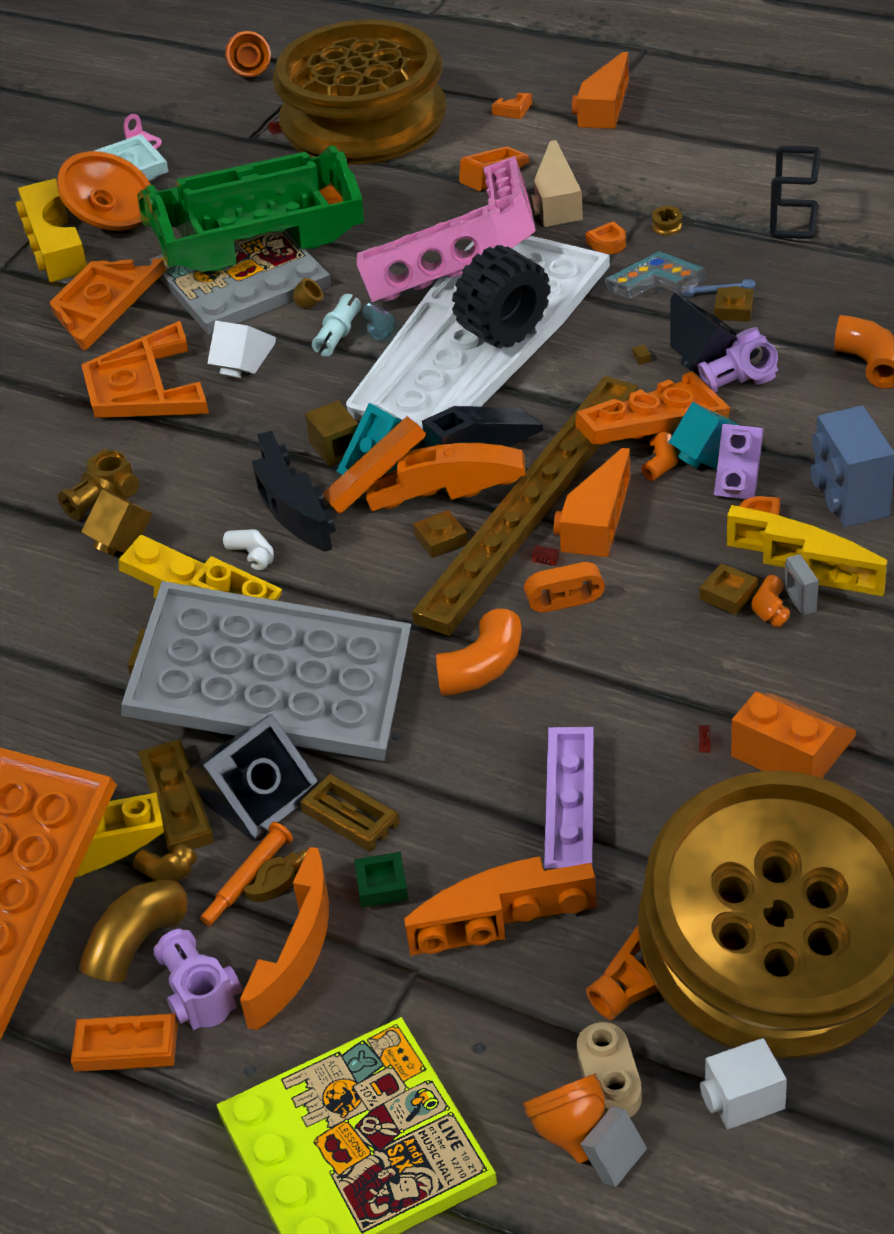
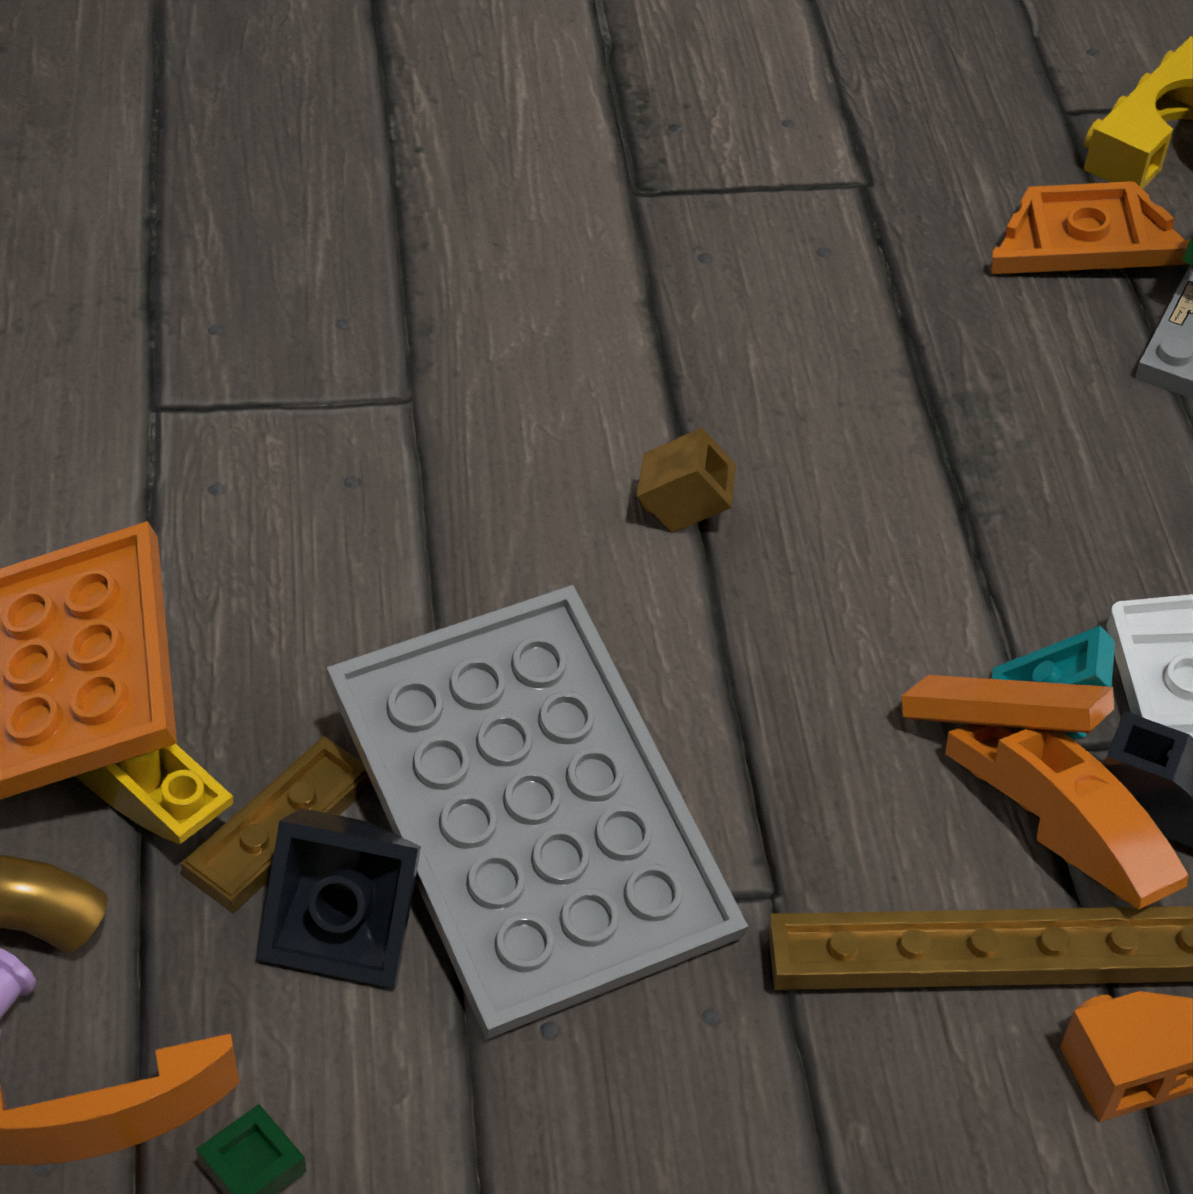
camera: 50 degrees right, 5 degrees up
pearl gold connector [57,448,139,521] -> none
orange wing [81,321,209,418] -> none
yellow slope [119,534,282,601] -> none
pearl gold arm [132,844,197,882] -> none
orange piece [200,822,293,927] -> none
white slope [207,321,276,378] -> none
white arm [223,529,274,570] -> none
pearl gold piece [243,849,307,902] -> none
black slope [252,431,336,552] -> none
pearl gold tile [300,774,400,853] -> none
pearl gold brick [305,400,358,467] -> none
pearl gold plate [413,510,468,558] -> none
orange cylinder [436,609,522,697] -> none
orange beam [523,562,605,613] -> none
clear red piece [531,545,560,566] -> none

